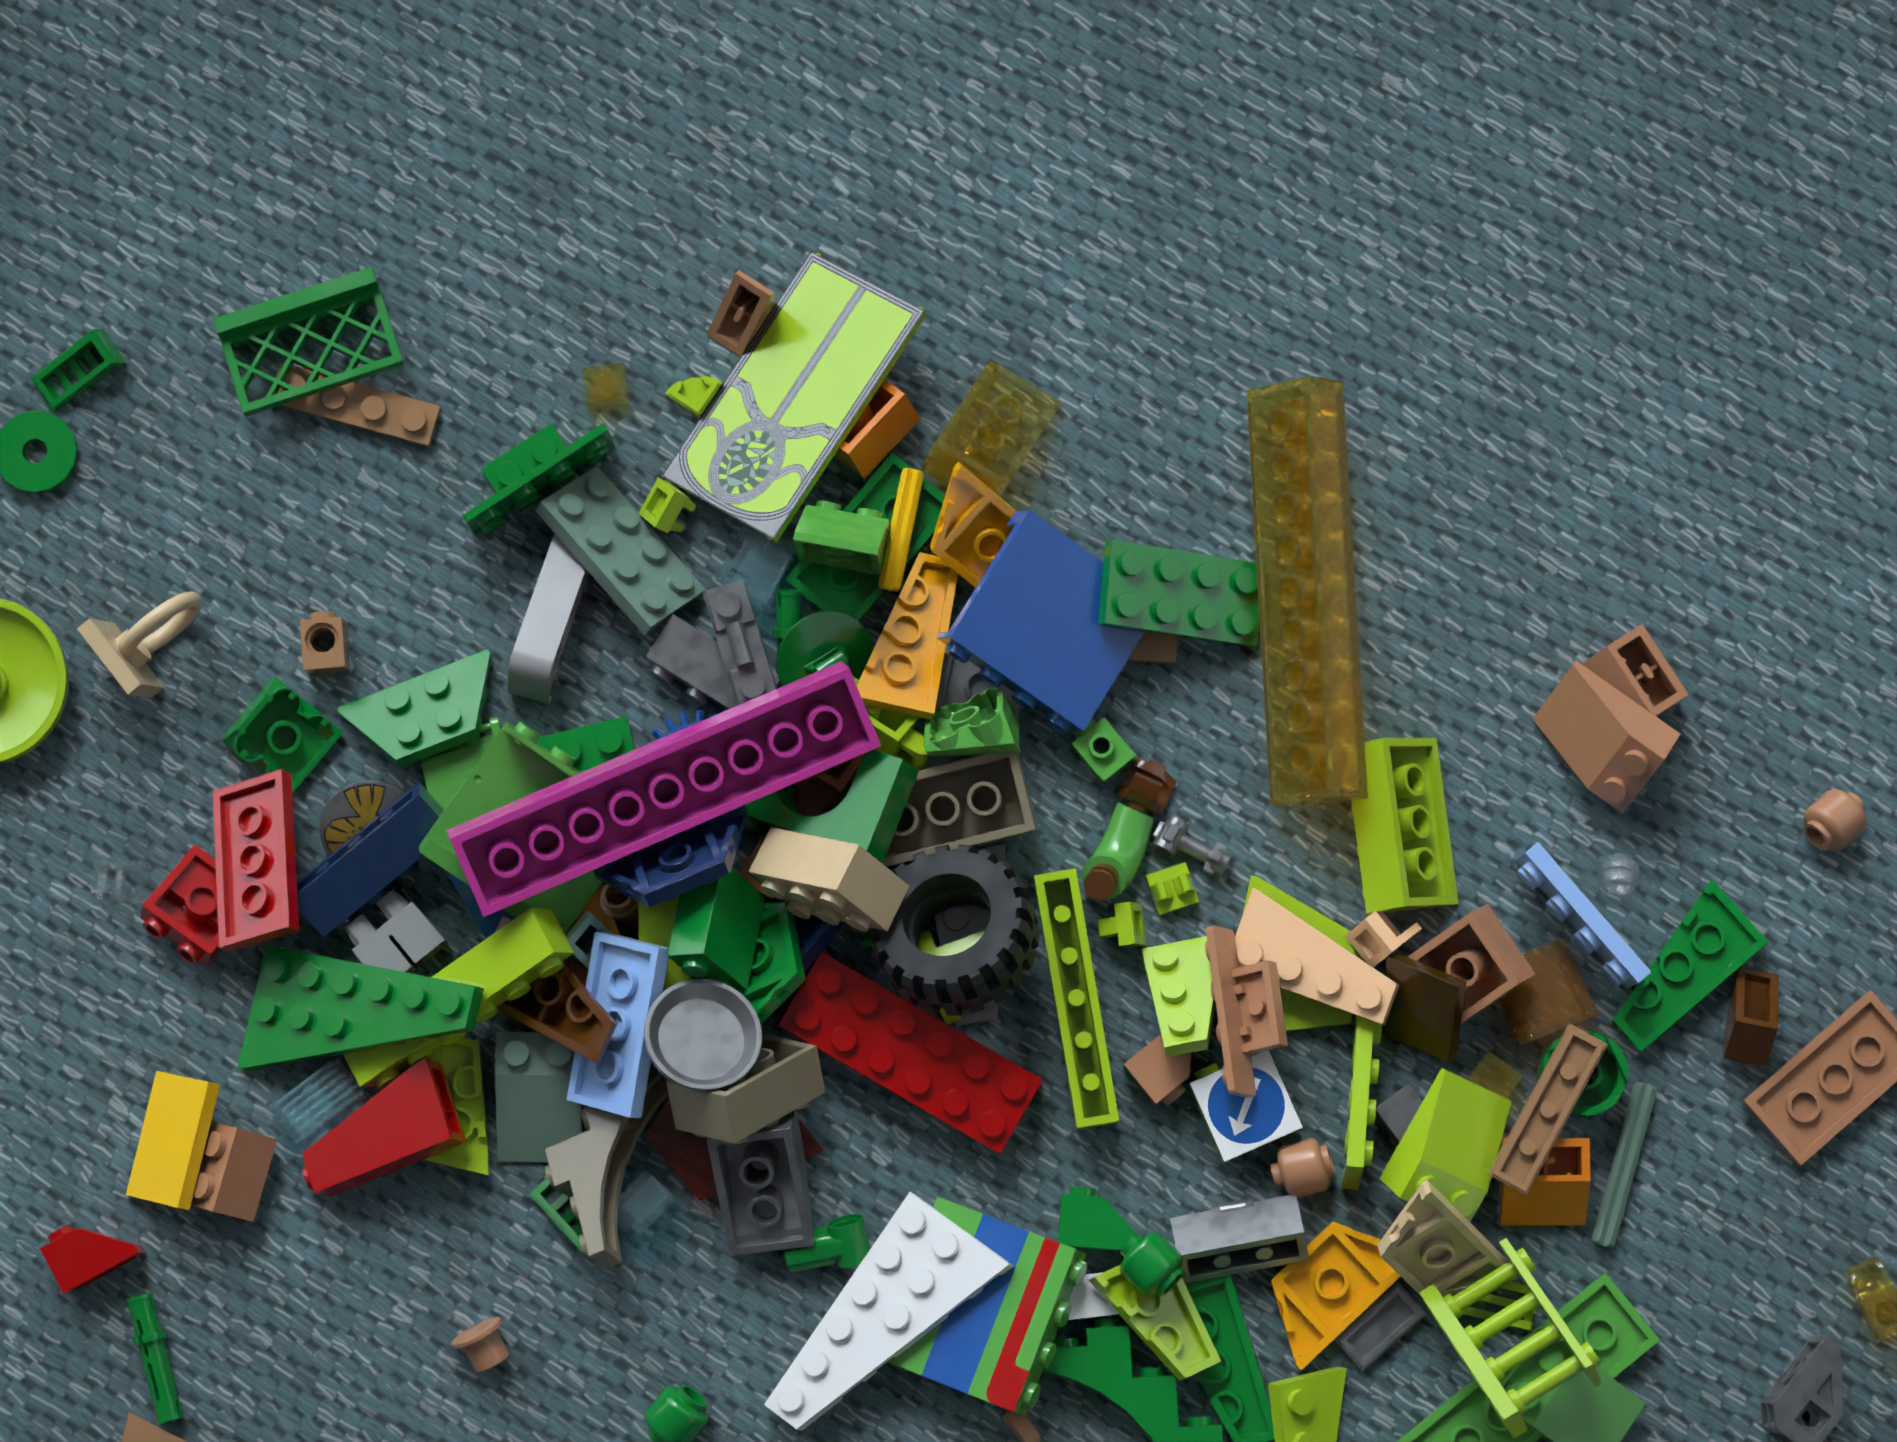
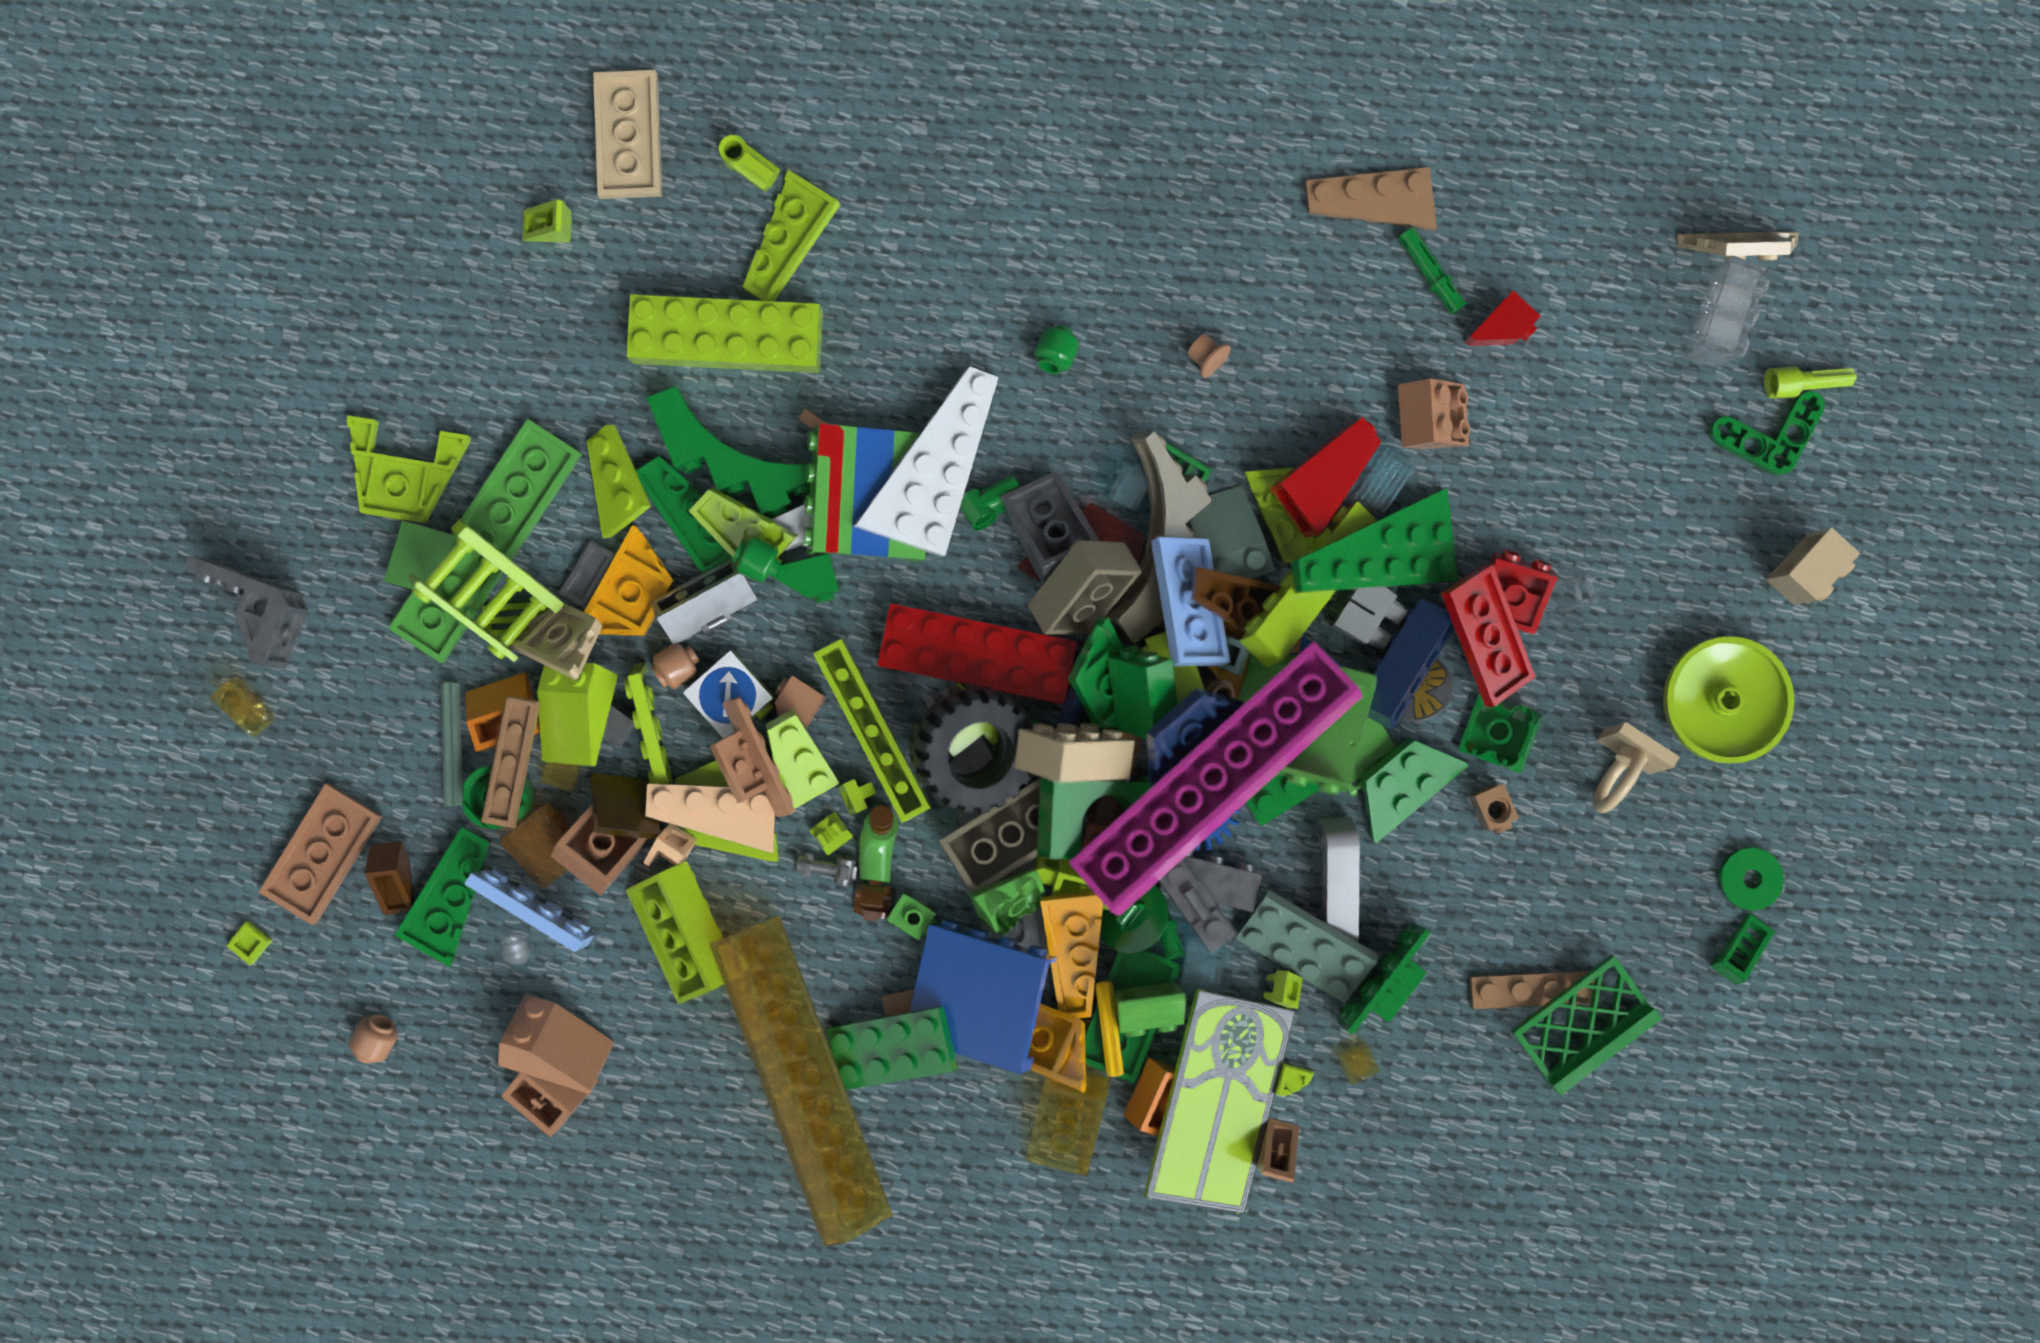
camera: 160 degrees right, 5 degrees up
yellow tile [126,1071,220,1210] -> none
flat silver piece [644,979,762,1091] -> none

